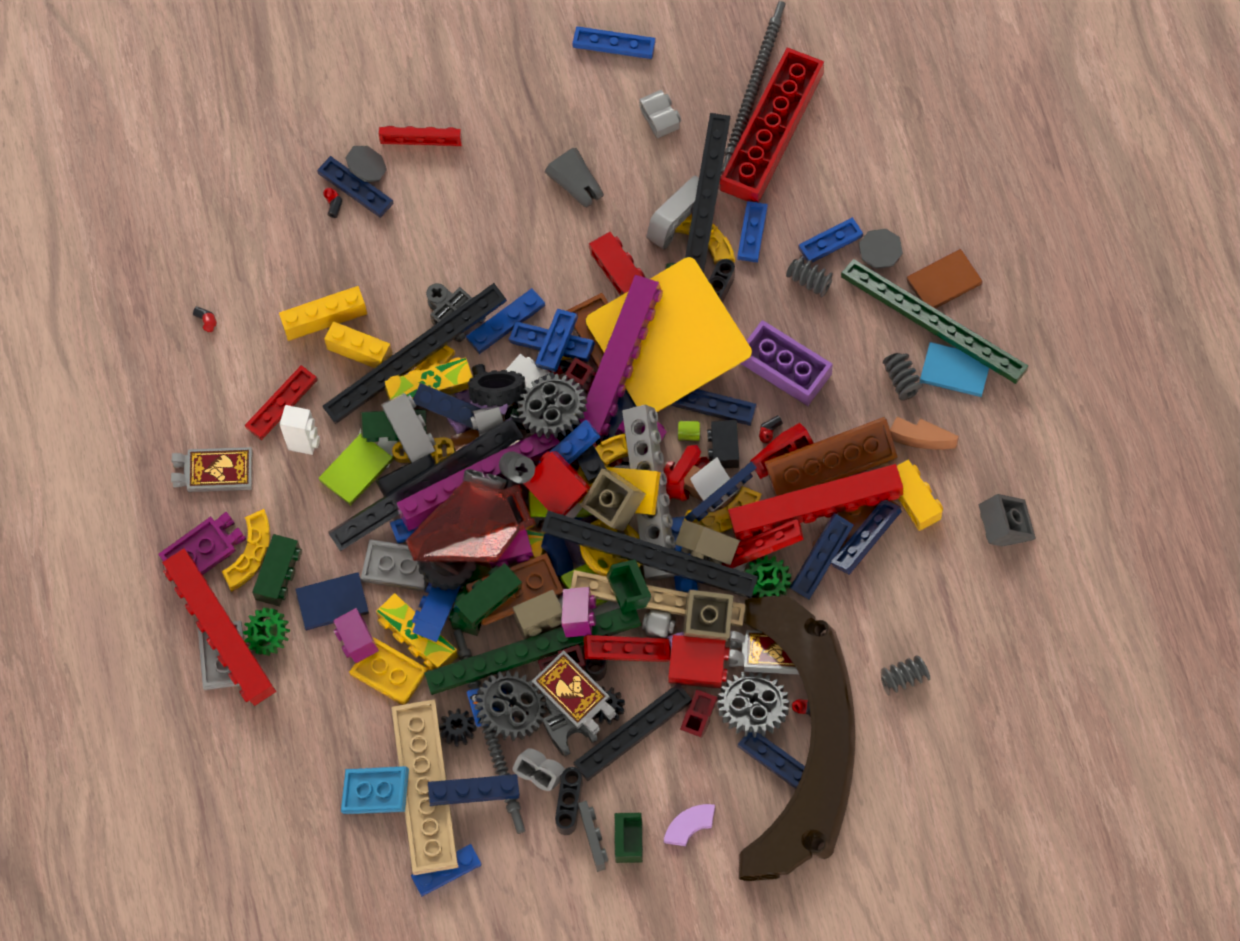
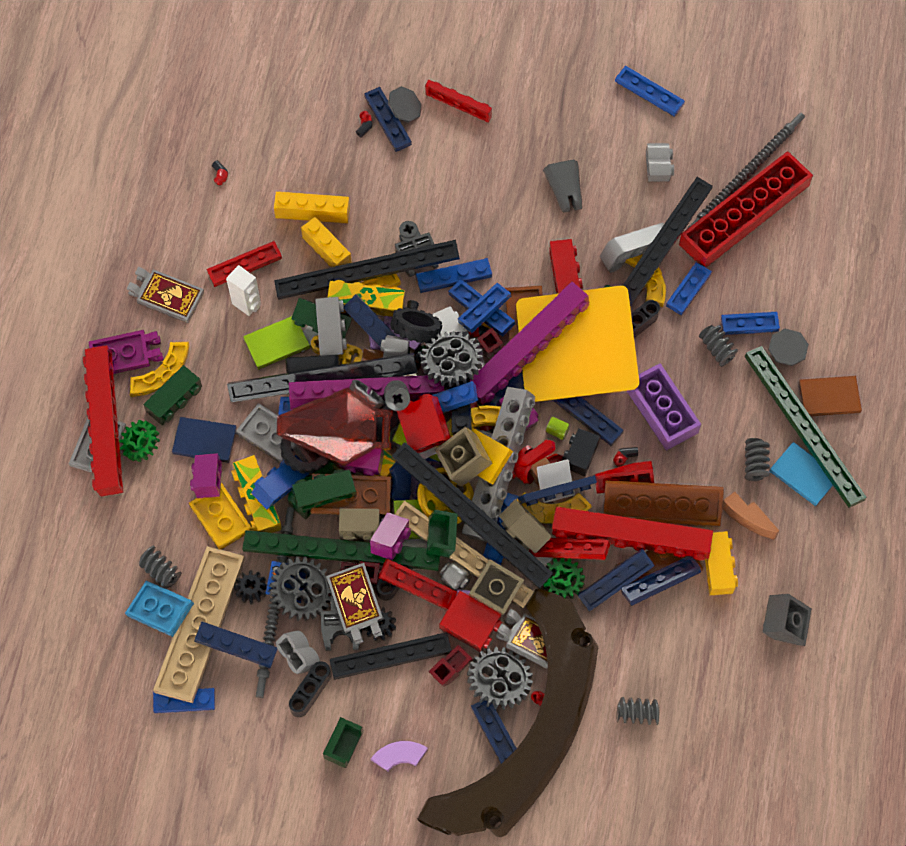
camera: 20 degrees right, 0 degrees up
dark grey plate [578,801,608,872] -> none
none -> dark grey piece [139,545,182,589]

